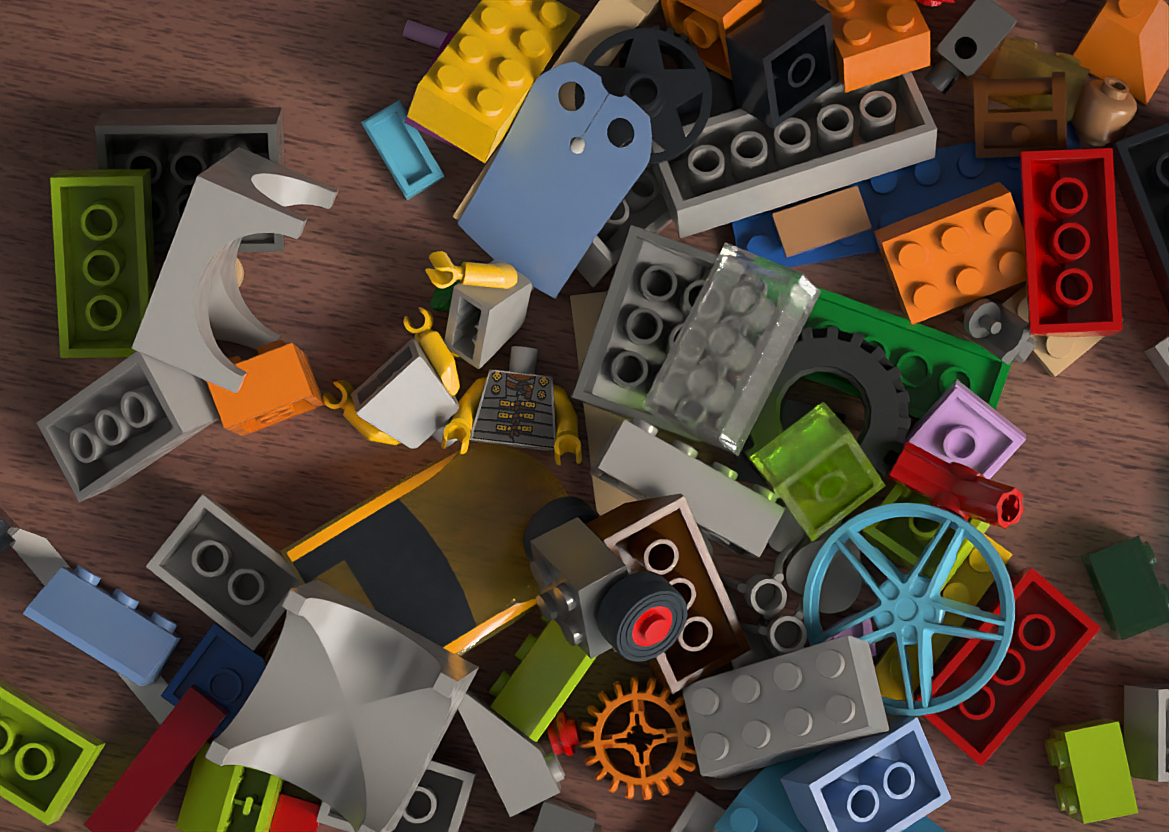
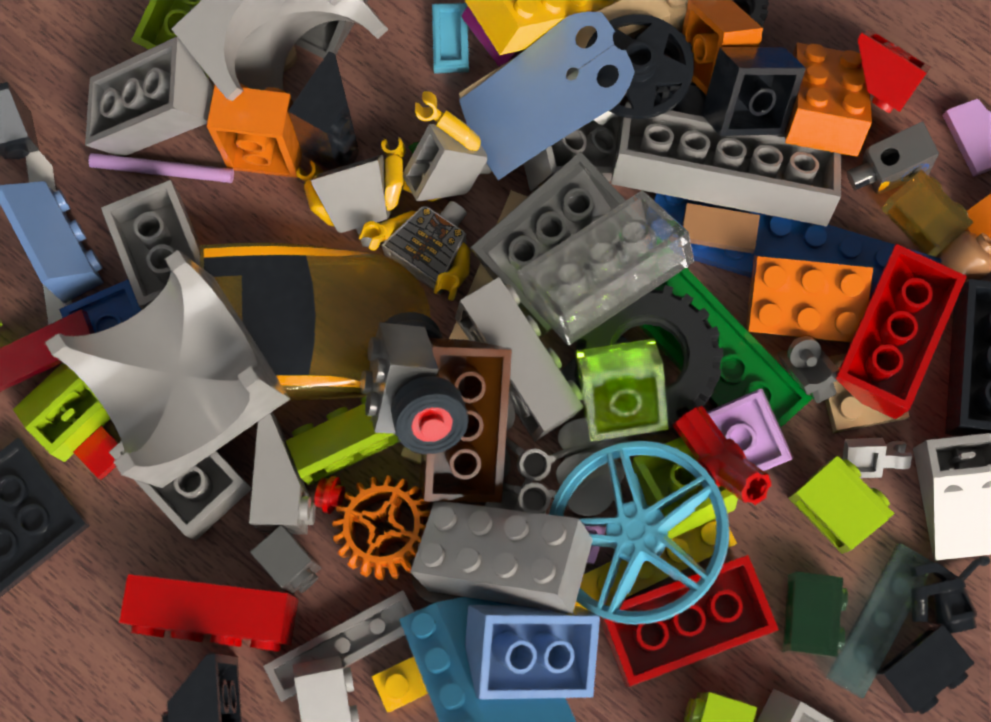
camera: 25 degrees right, 10 degrees down
reddish brown plate [974,72,1067,158] -> none
none -> lavender bar [89,153,234,183]
none -> black slope [288,51,359,170]
none -> lime slope [788,455,895,554]
none -> light grey plate [842,438,912,478]

